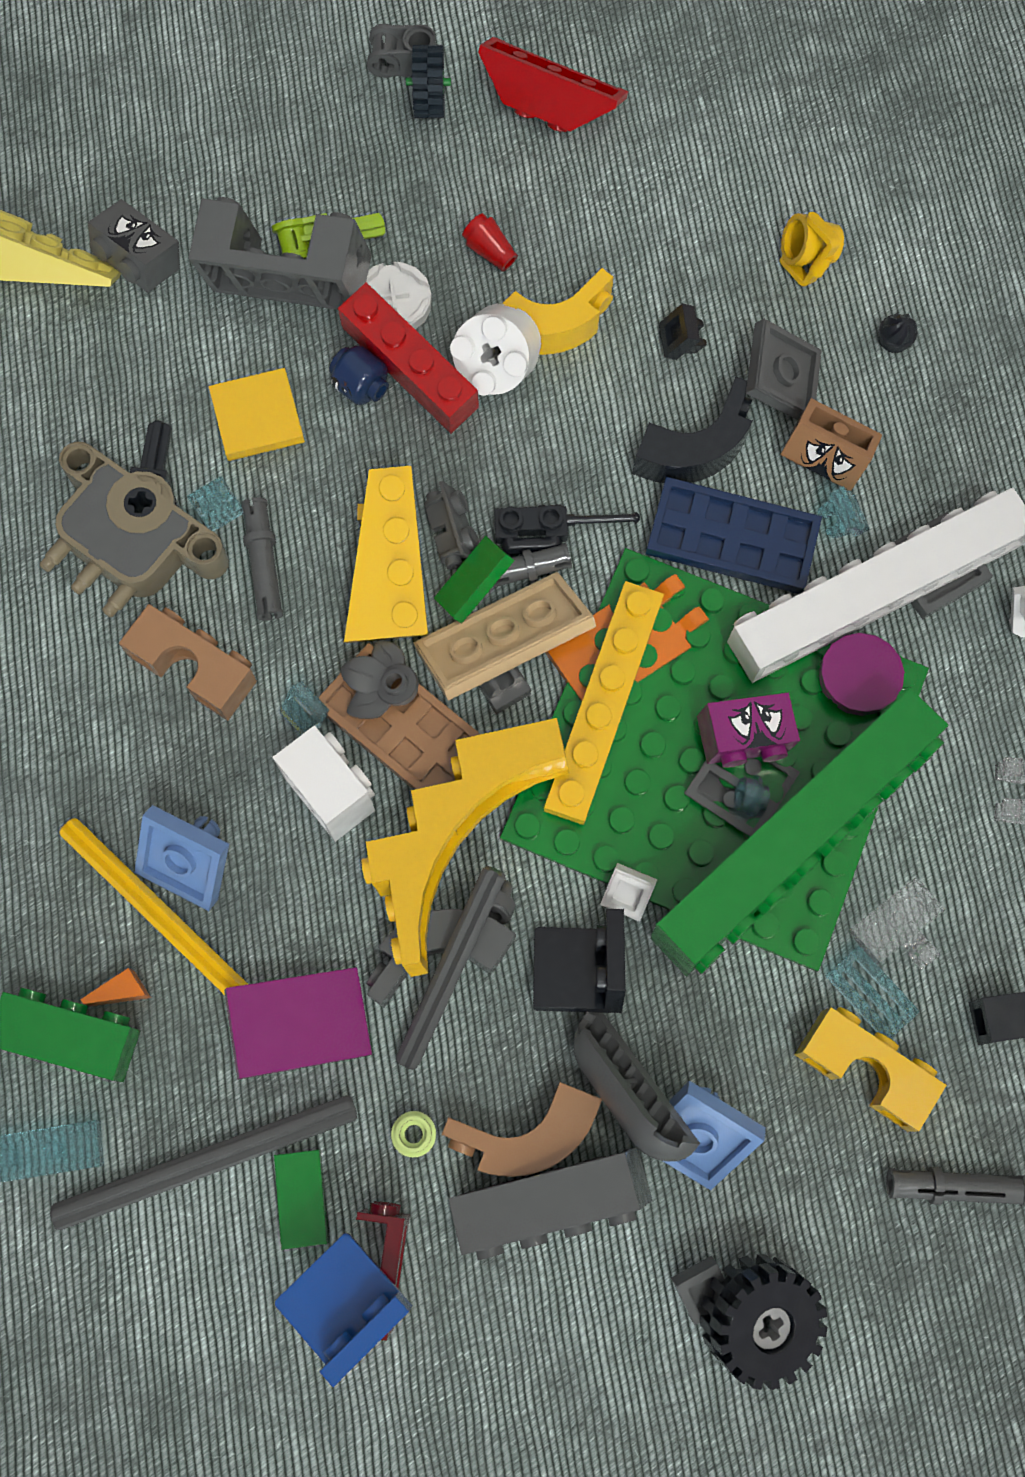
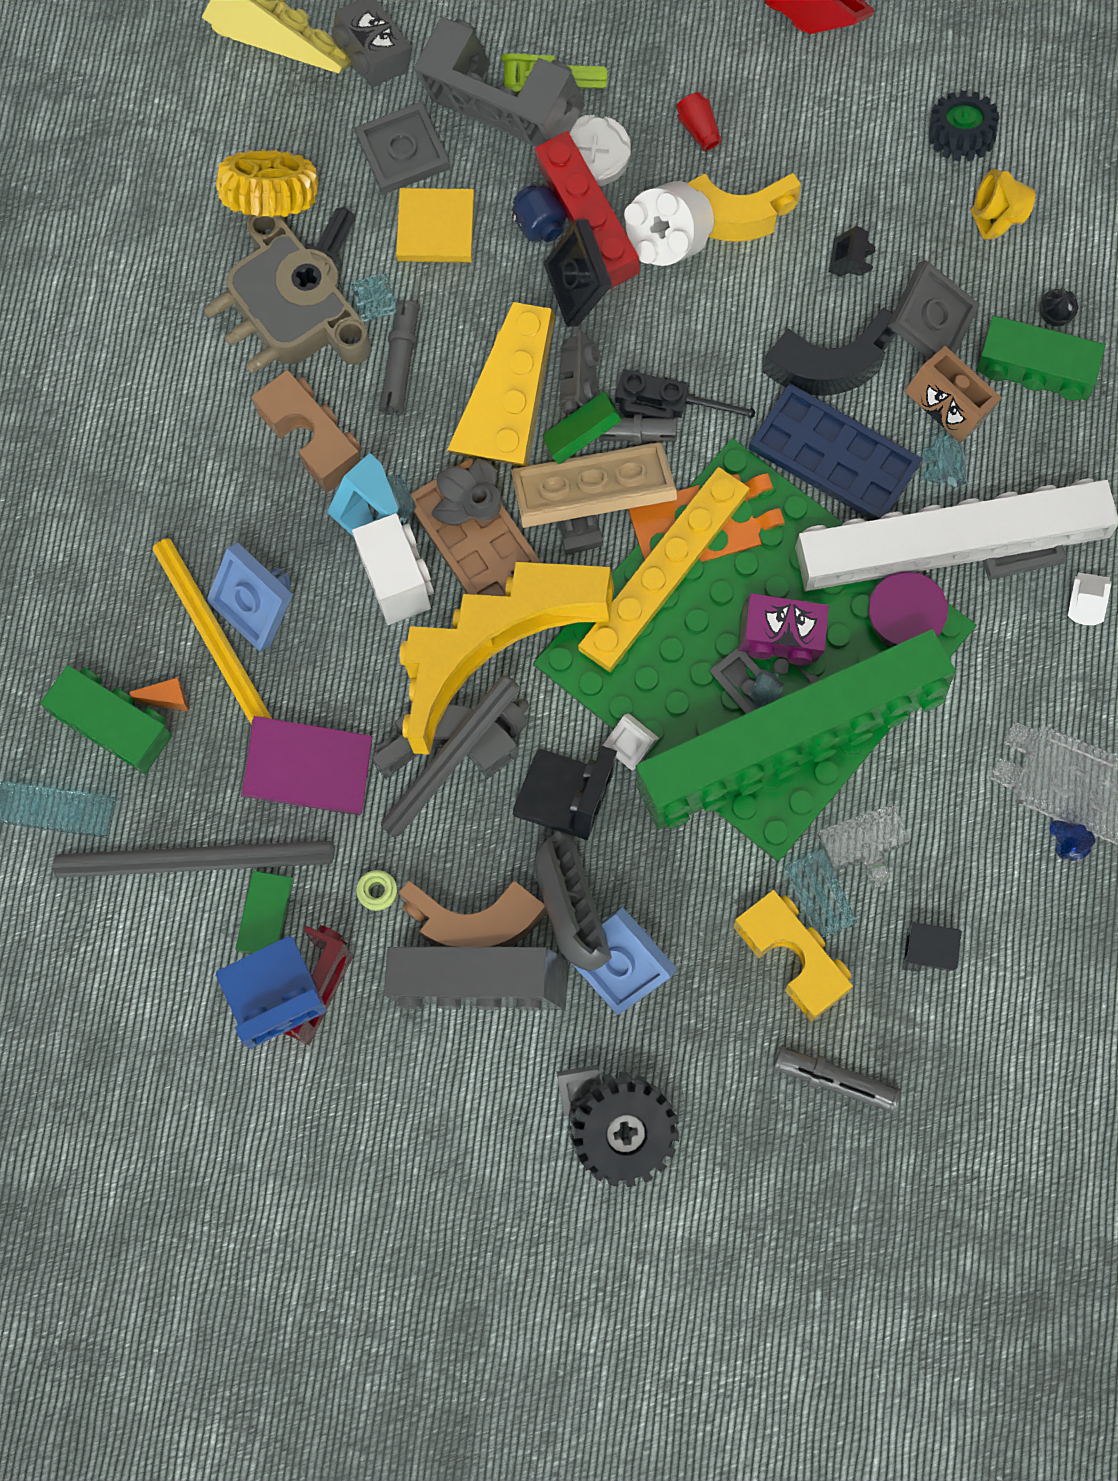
camera: 25 degrees right, 0 degrees up
none -> yellow gear [216,148,318,218]
none -> medium azure tile [327,453,398,537]
none -> dark grey tile [354,101,451,195]
none -> black tile [543,219,612,327]
none -> black wheel [929,91,999,162]
none -> green brick [976,315,1106,401]

